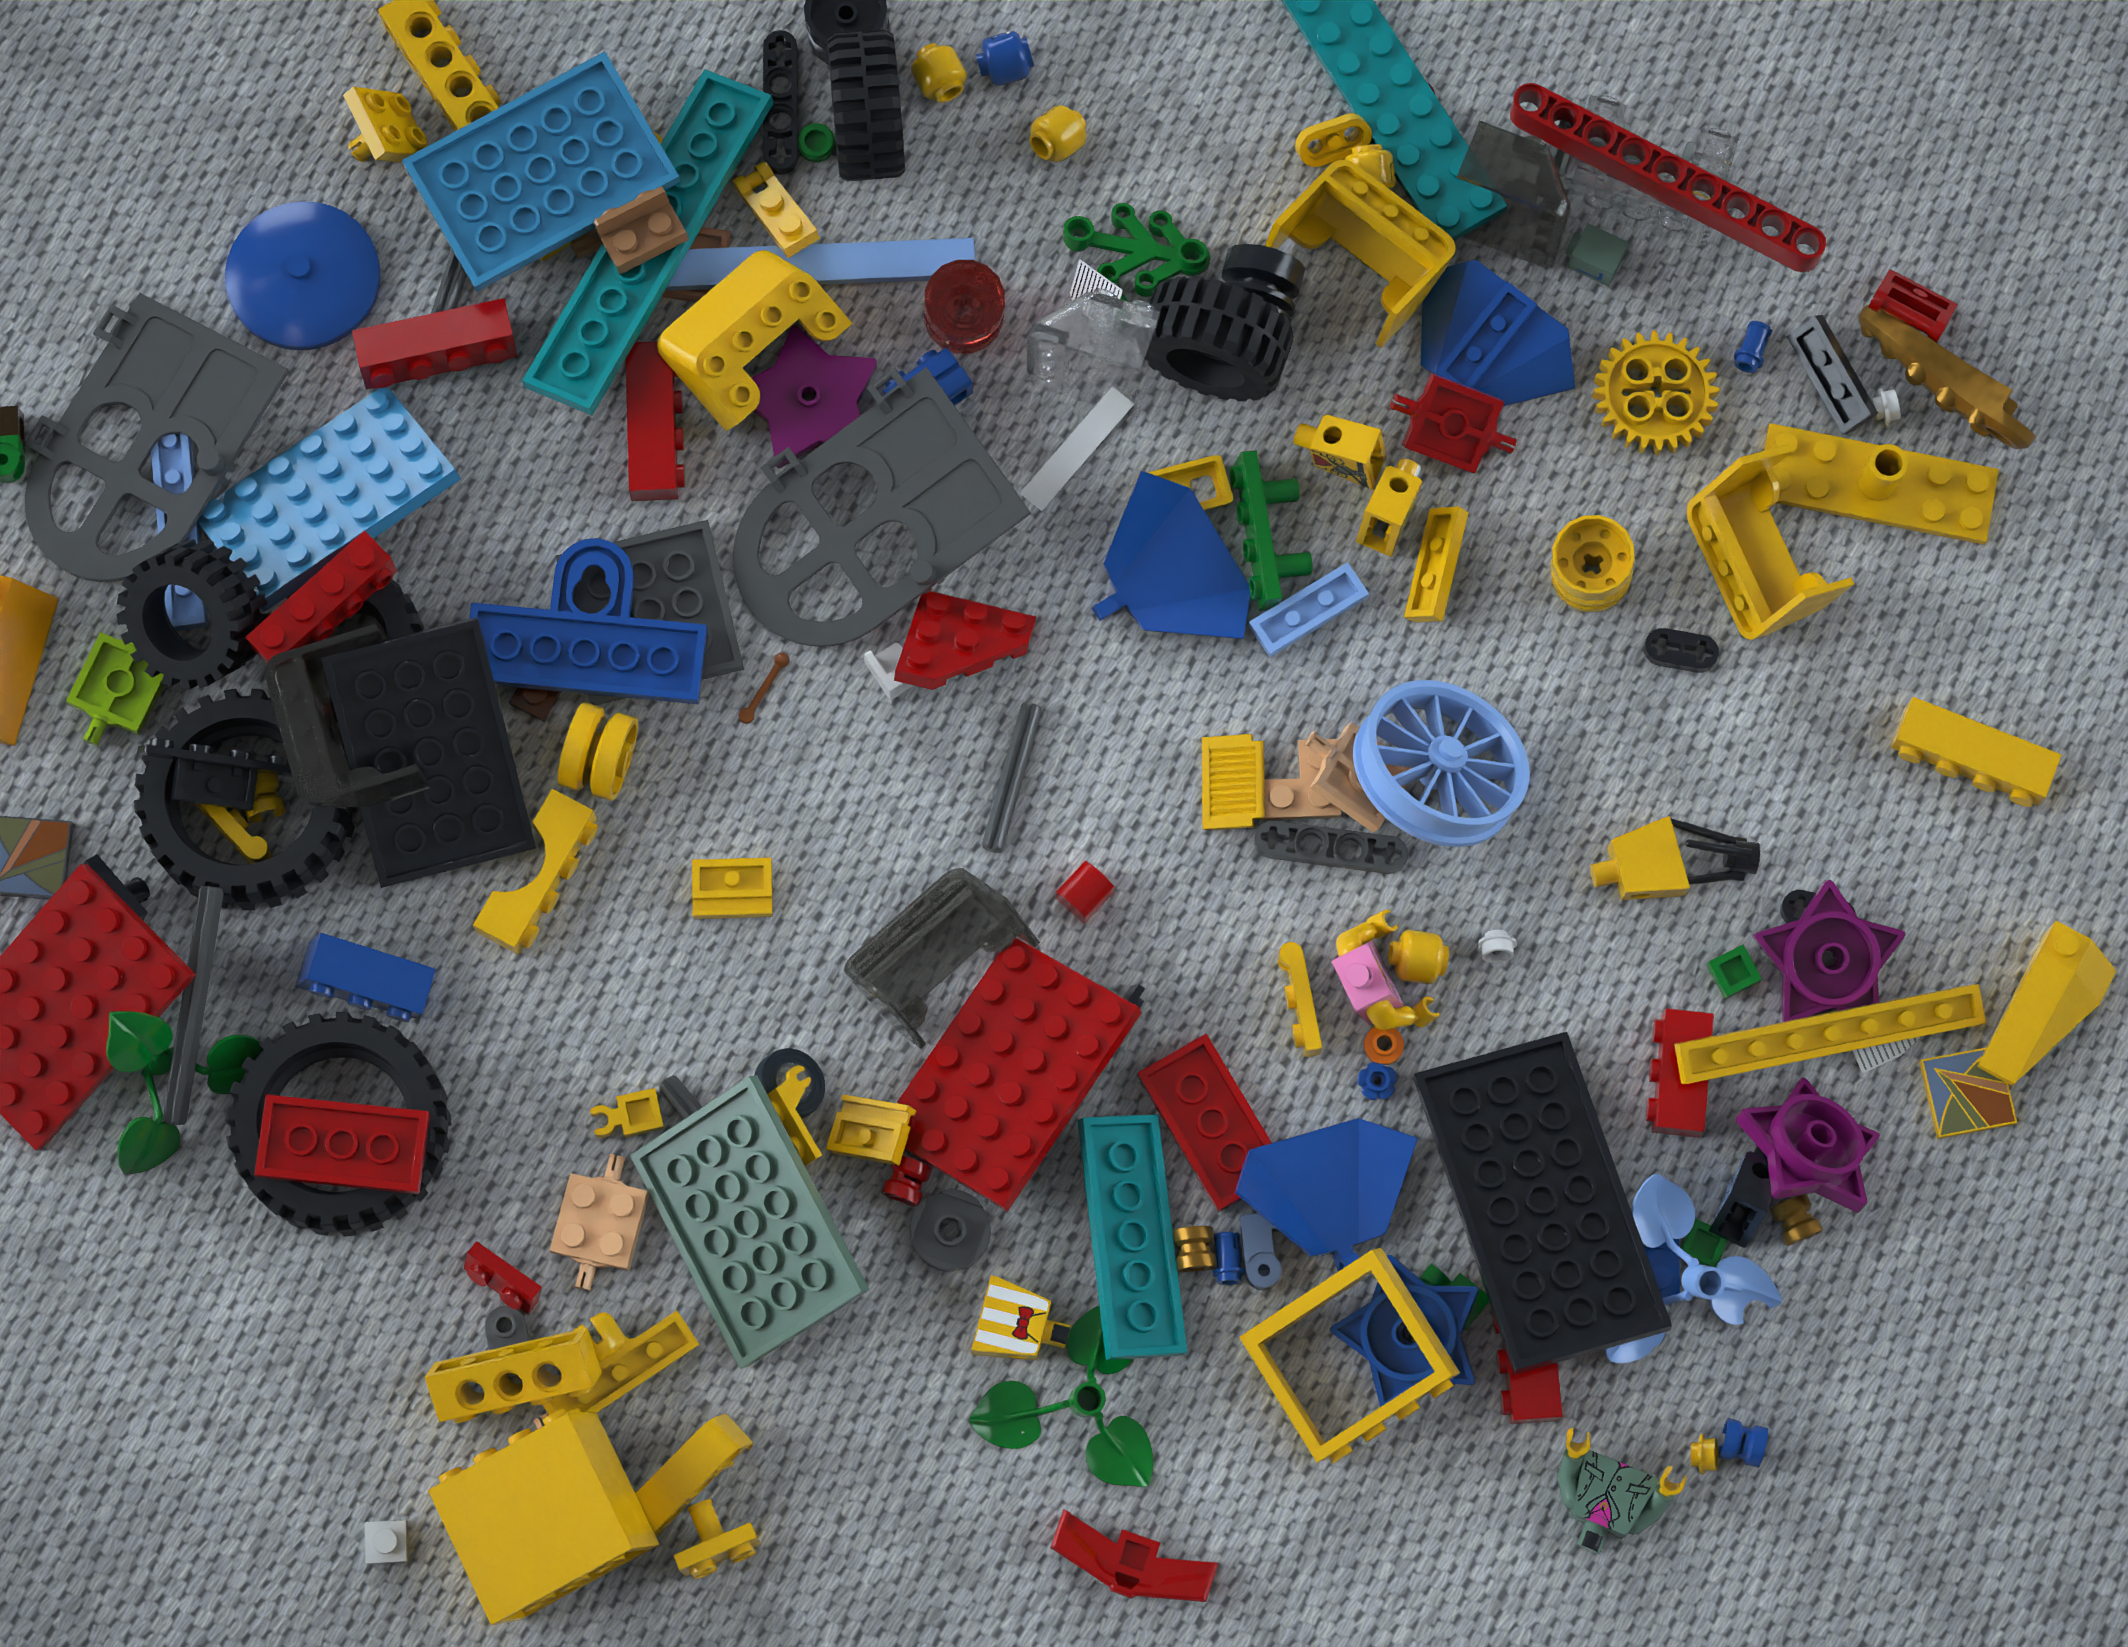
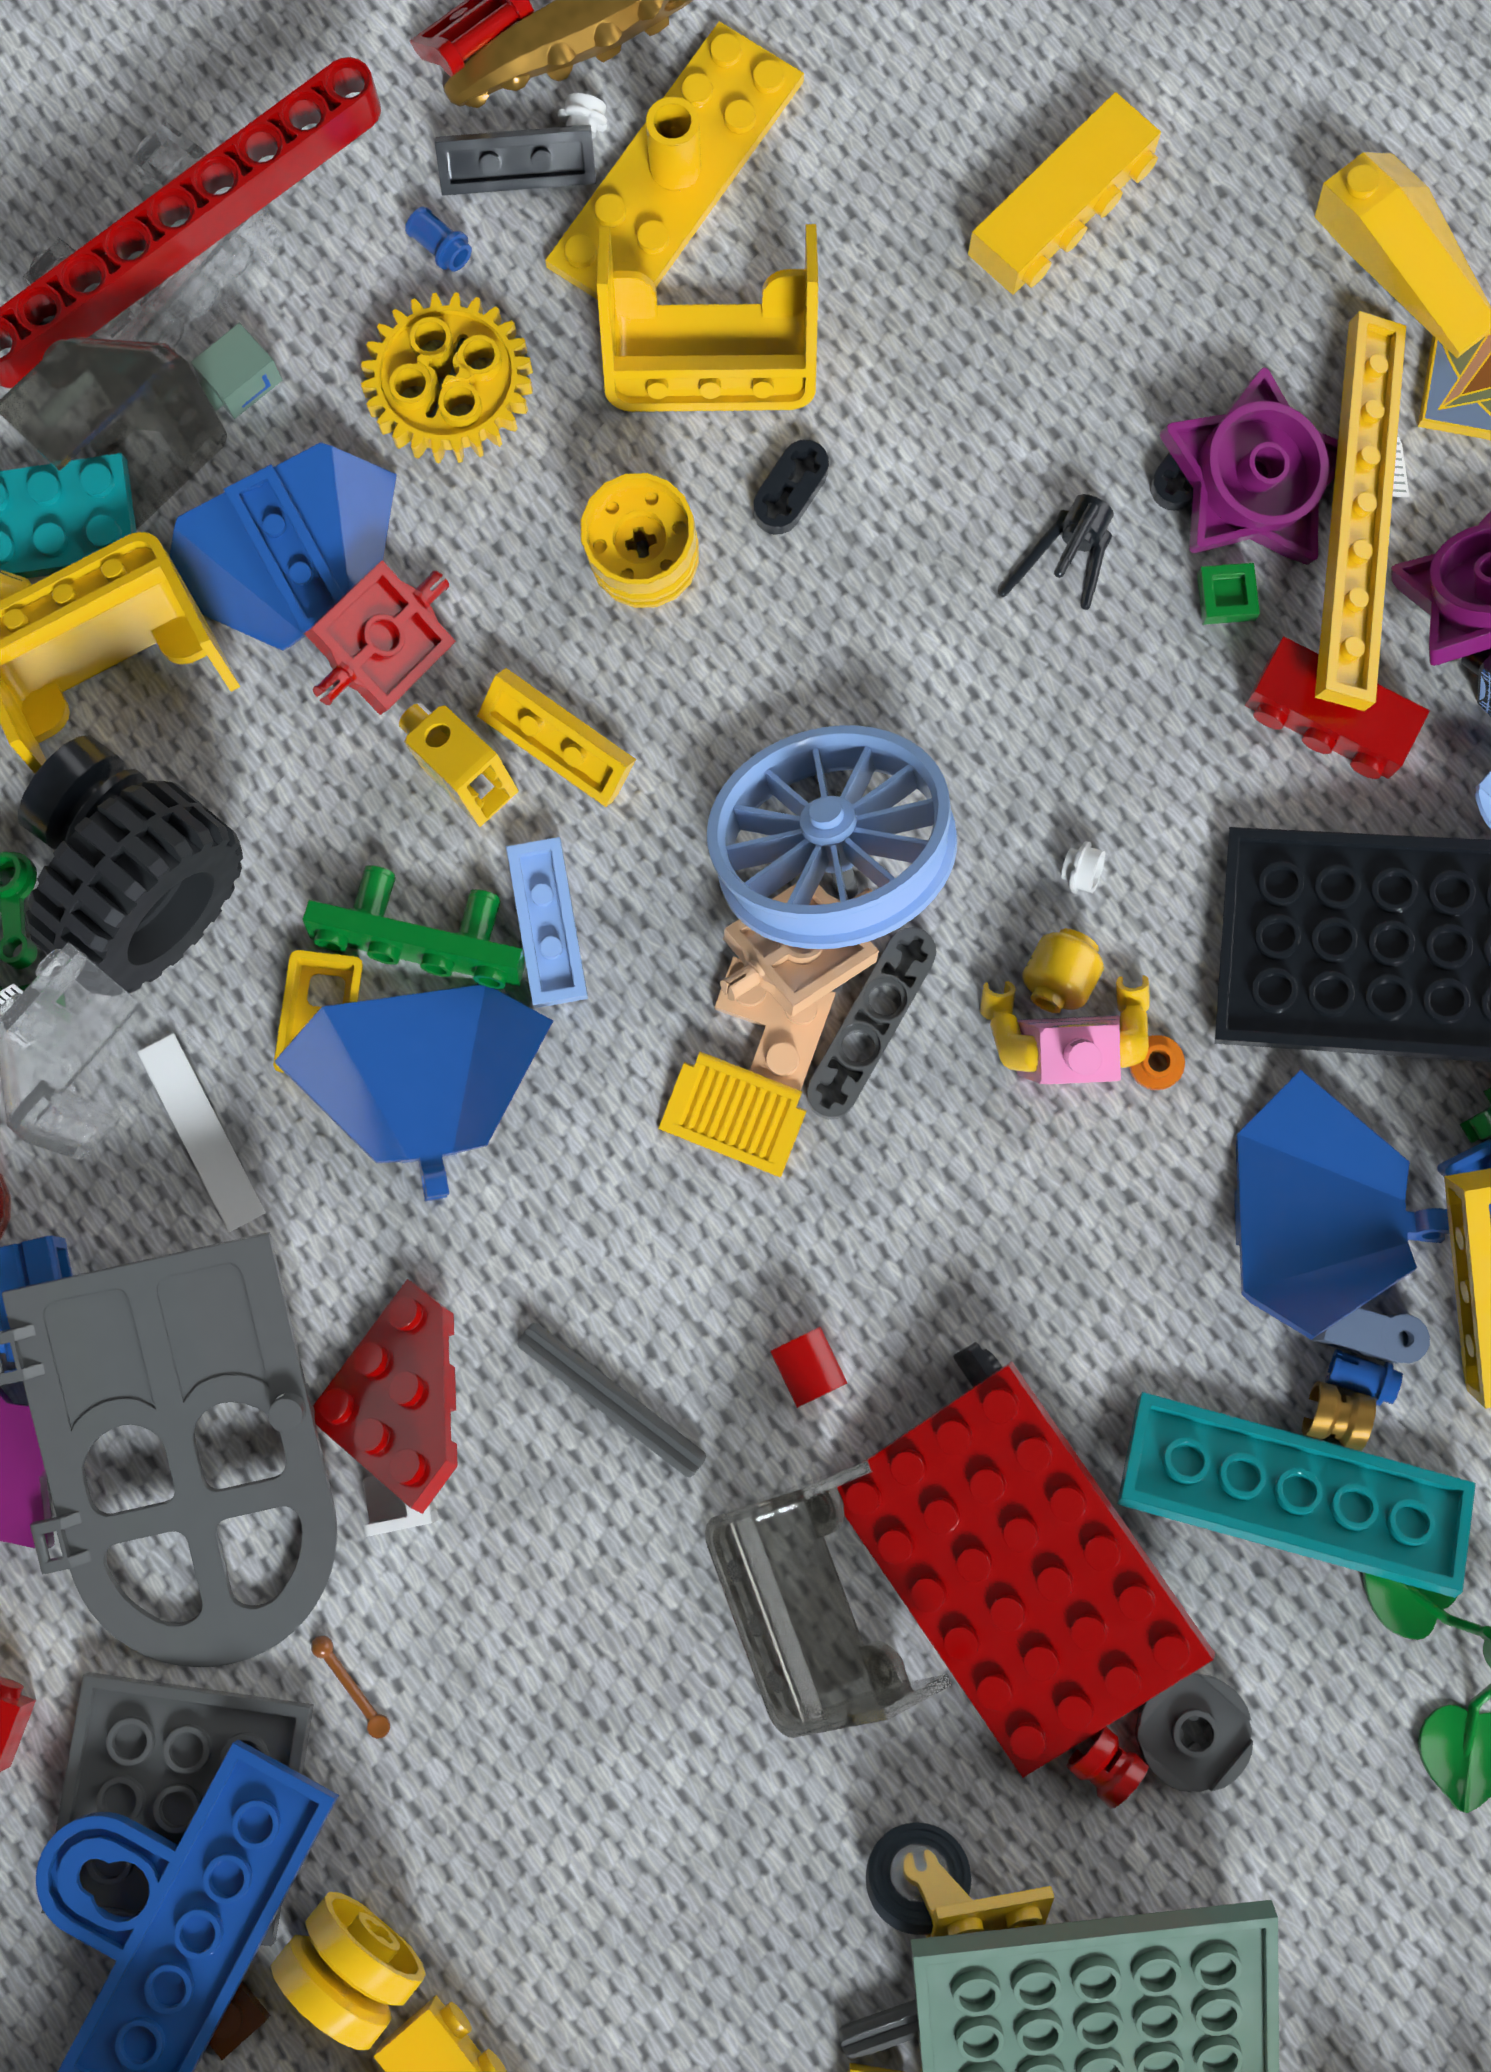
camera: 65 degrees left, 5 degrees up
yellow plate [692,857,773,919] -> none
yellow plate [826,1094,916,1166] -> none
torso [971,1275,1071,1361] -> none
red plate [1137,1033,1272,1213] -> none
yellow plate [1278,942,1322,1057] -> none
yellow torso [1293,414,1387,490] -> none
blue plate [1358,1062,1397,1100] -> none
yellow torso [1590,816,1690,900] -> none

